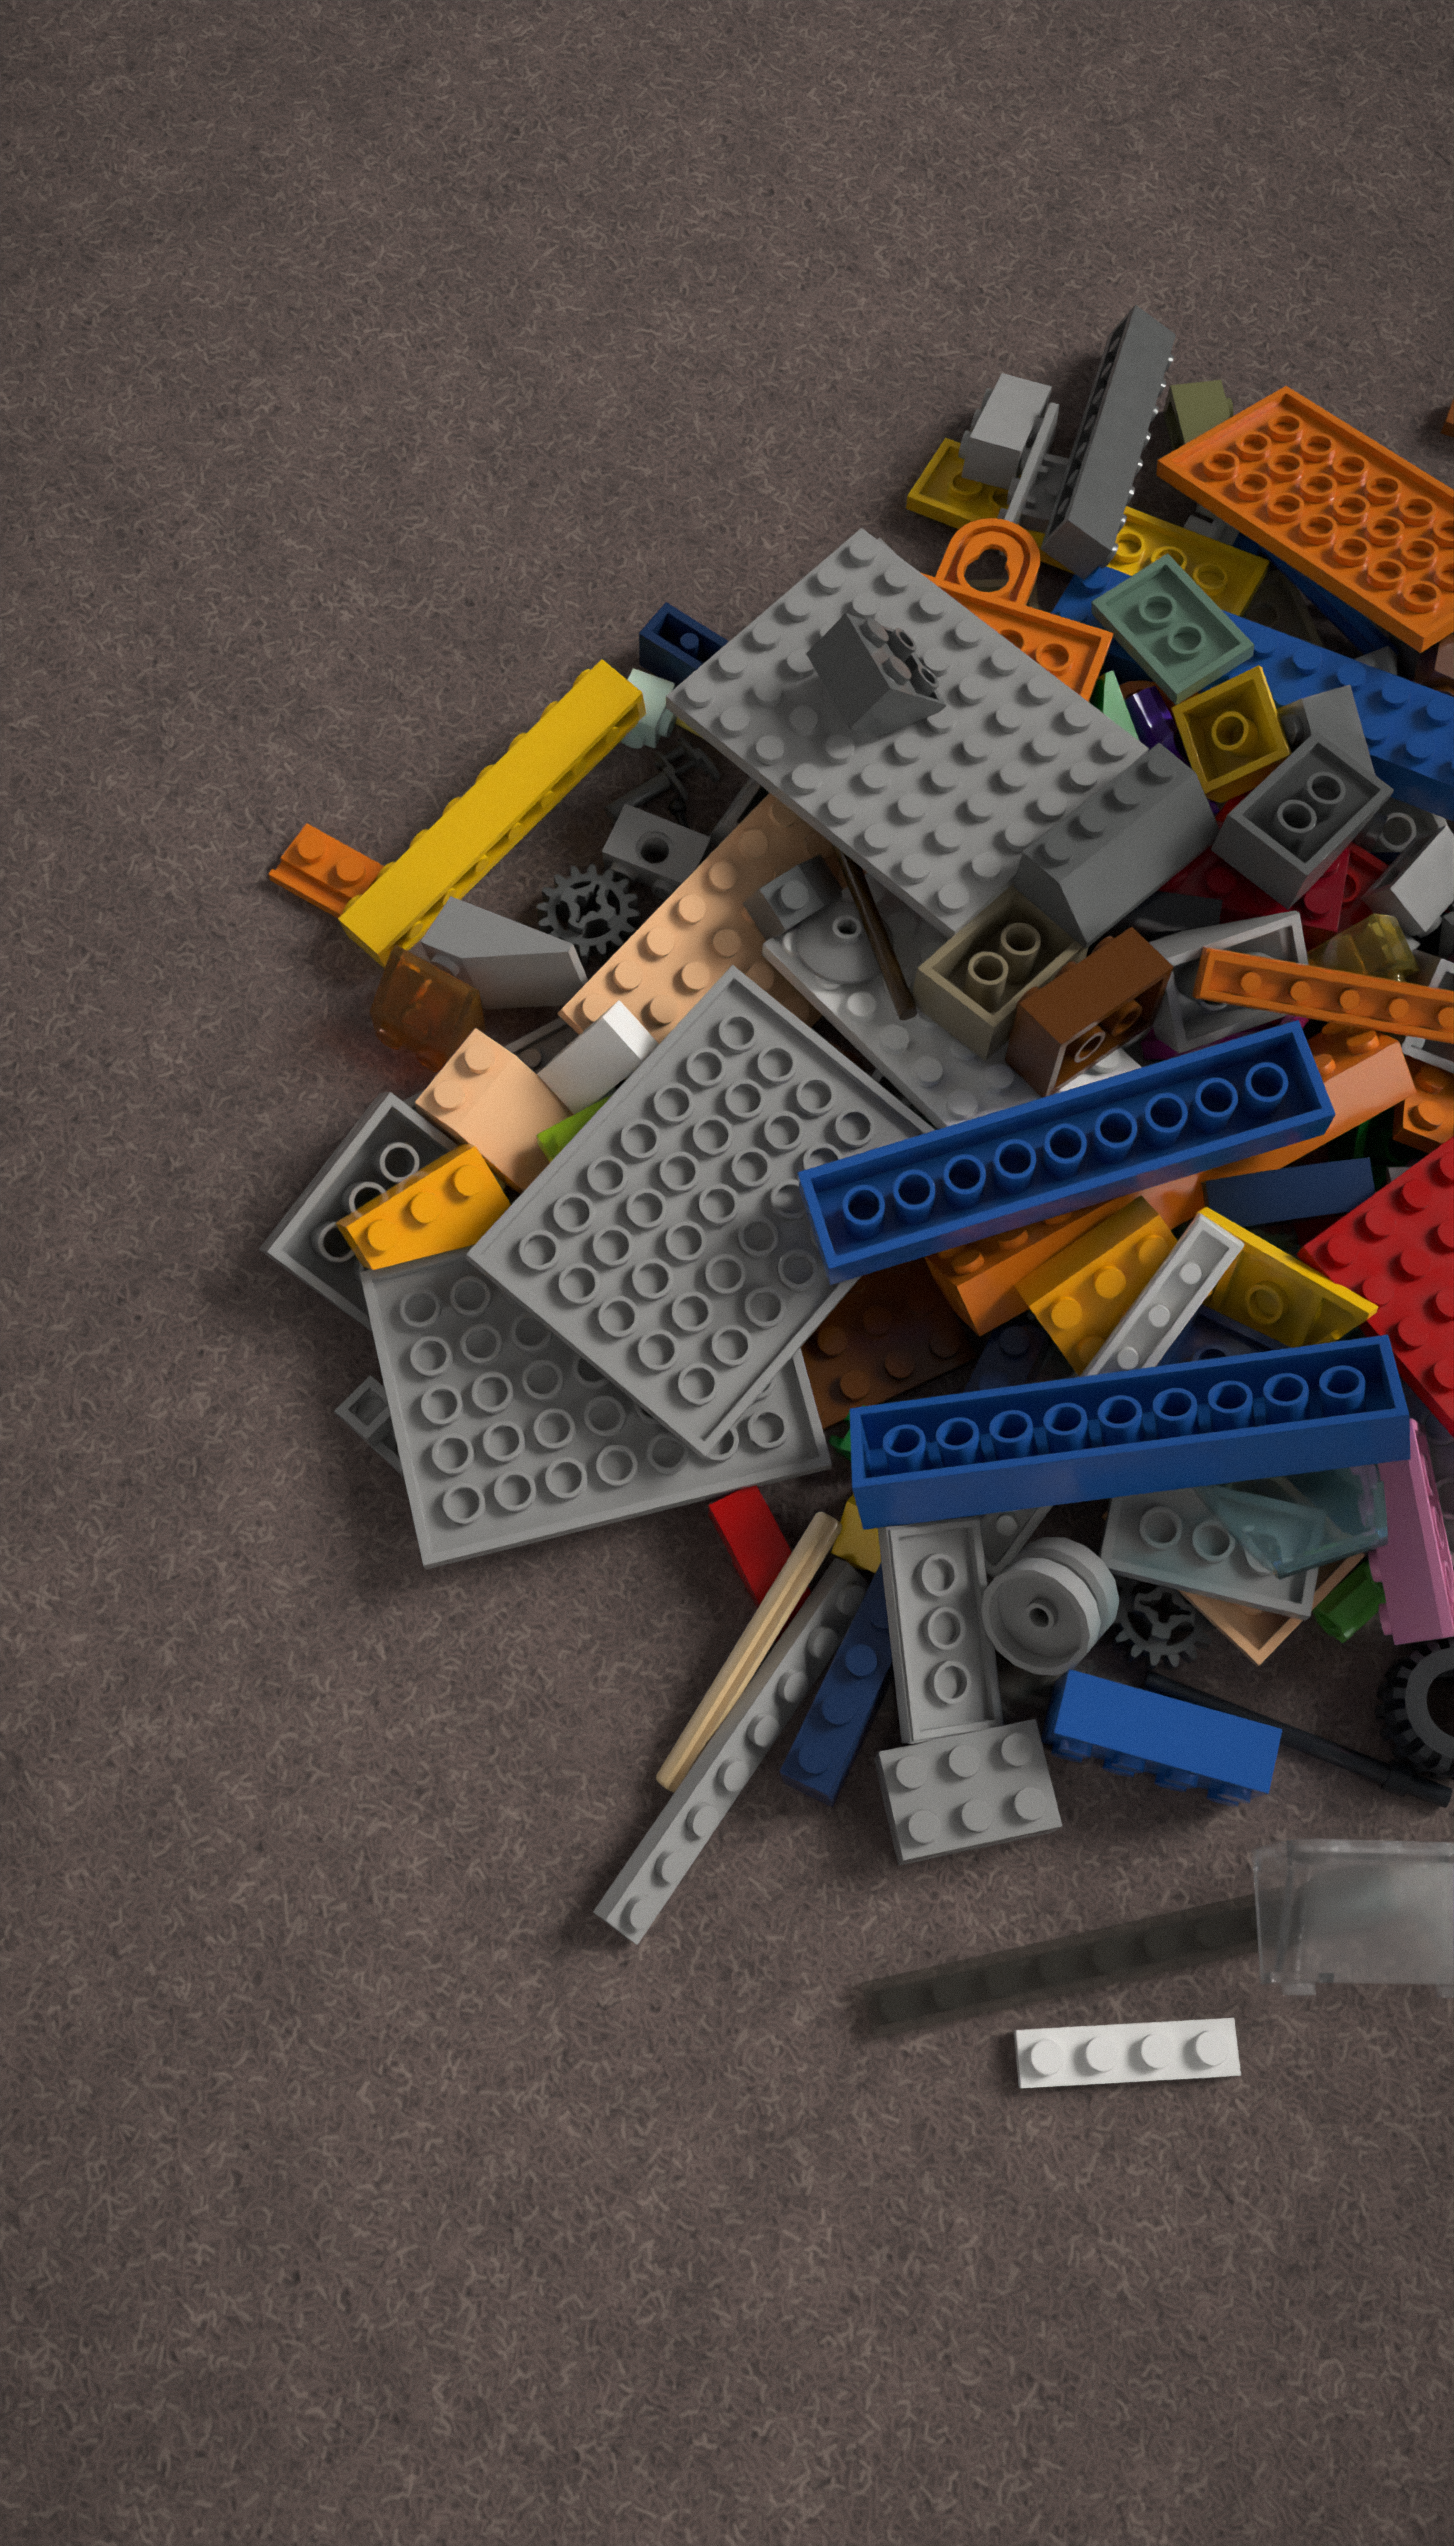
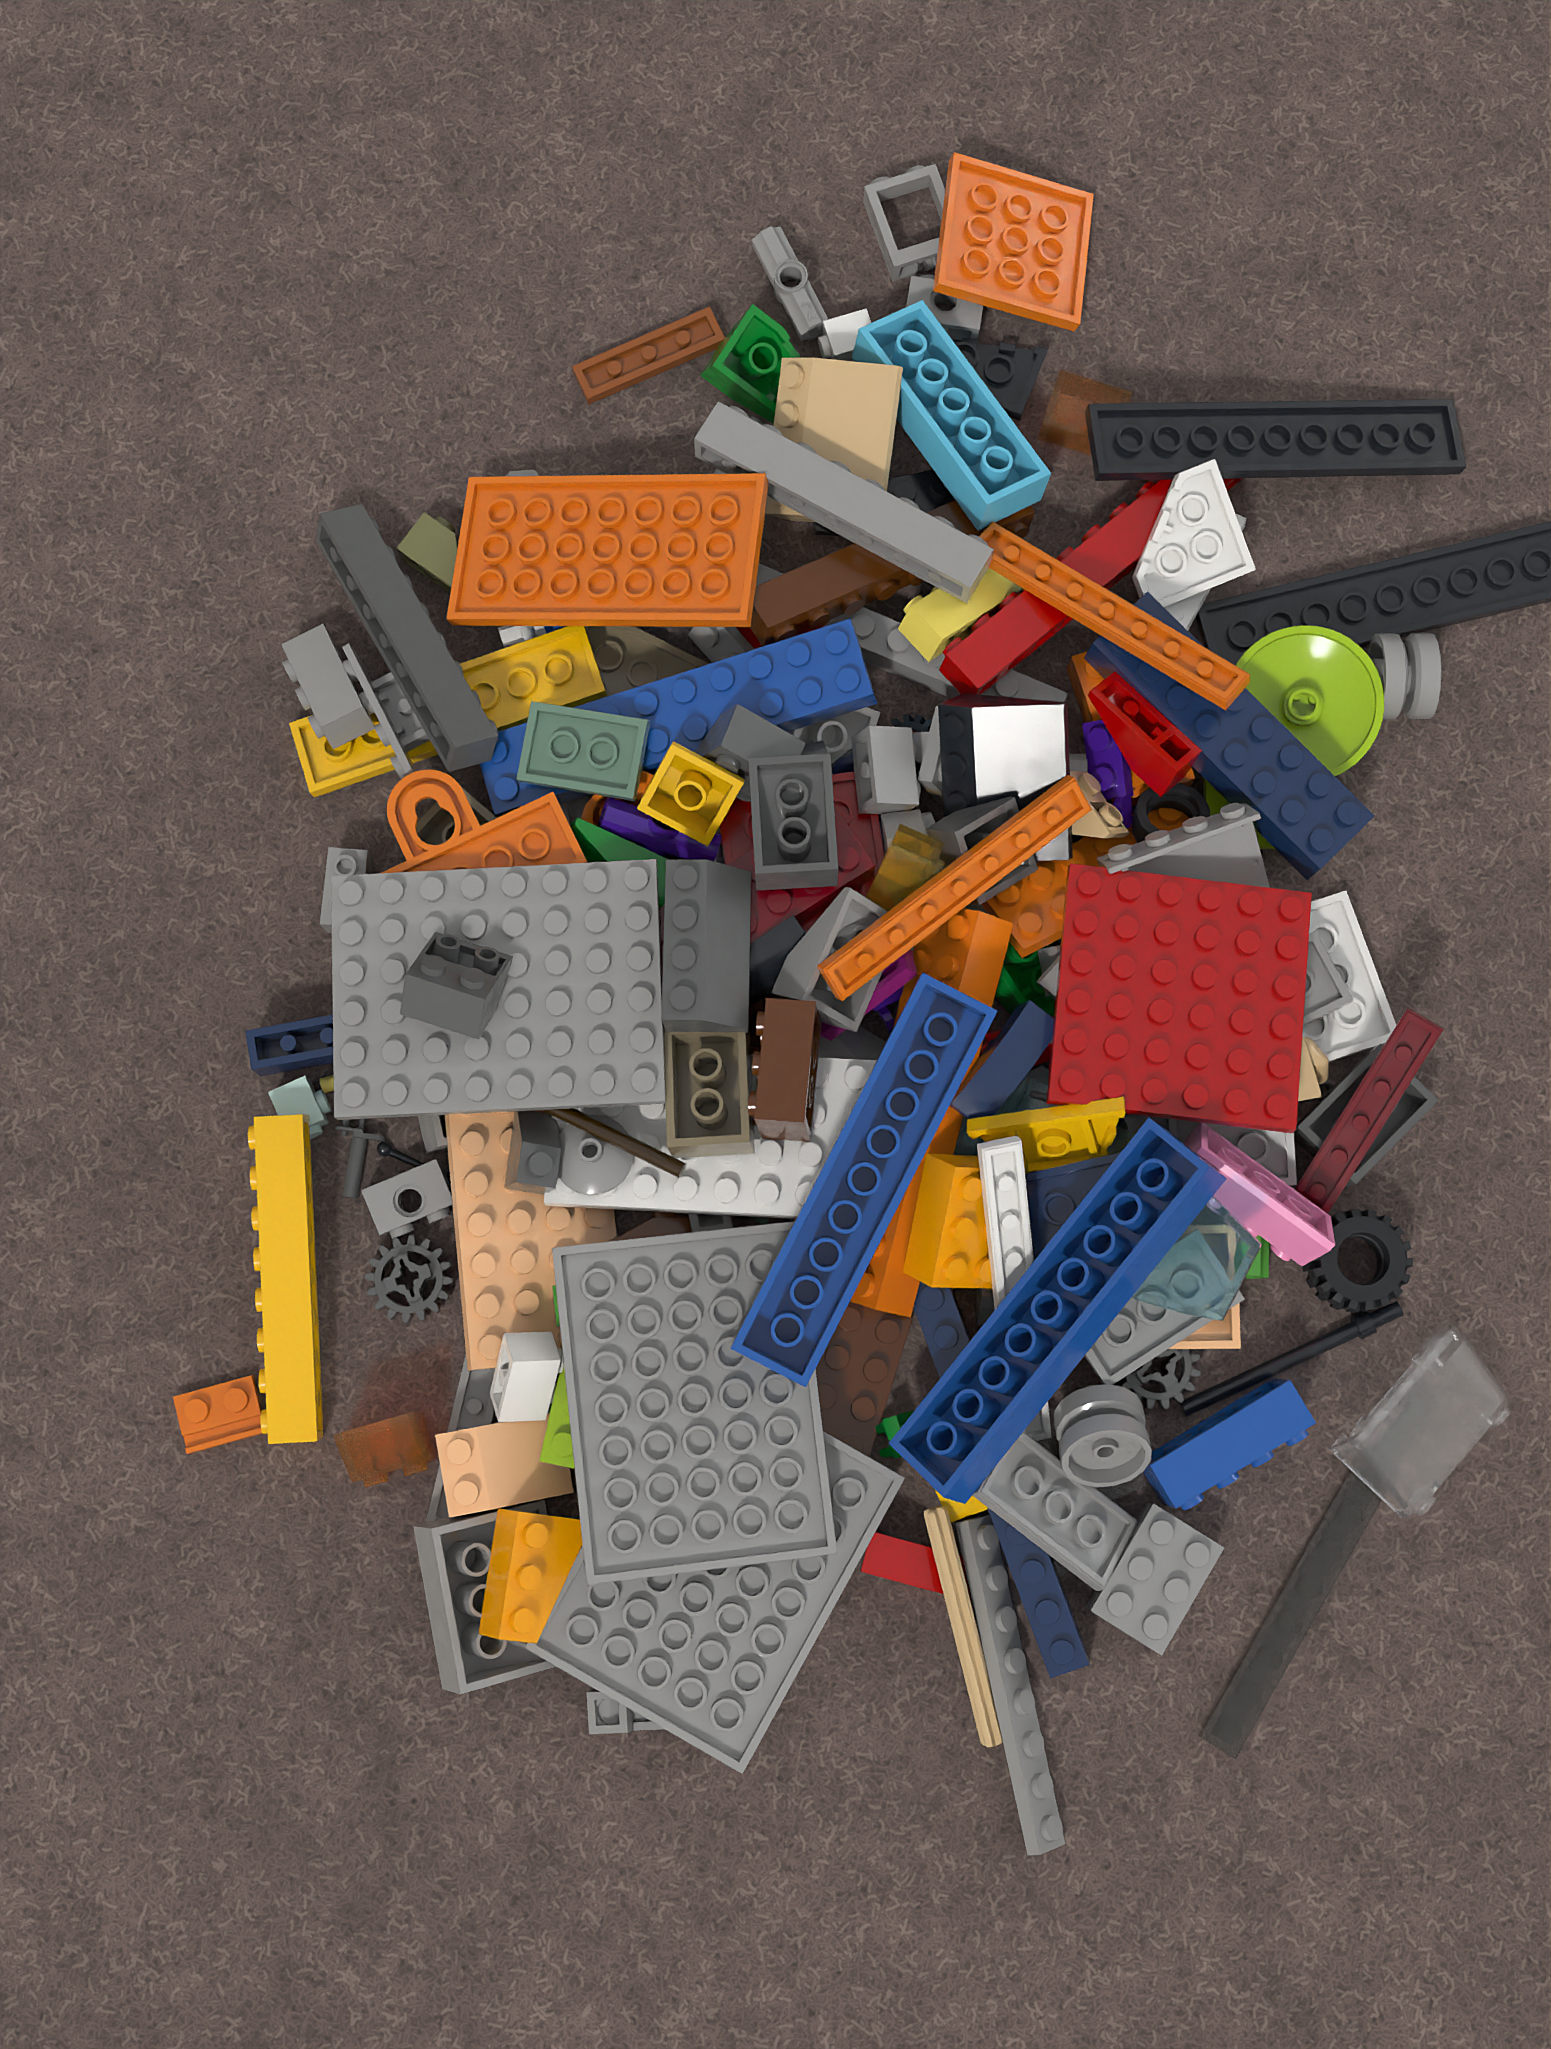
camera: 45 degrees left, 10 degrees up
light grey slope [421,896,588,1010] -> none
white plate [1014,2018,1241,2088] -> none

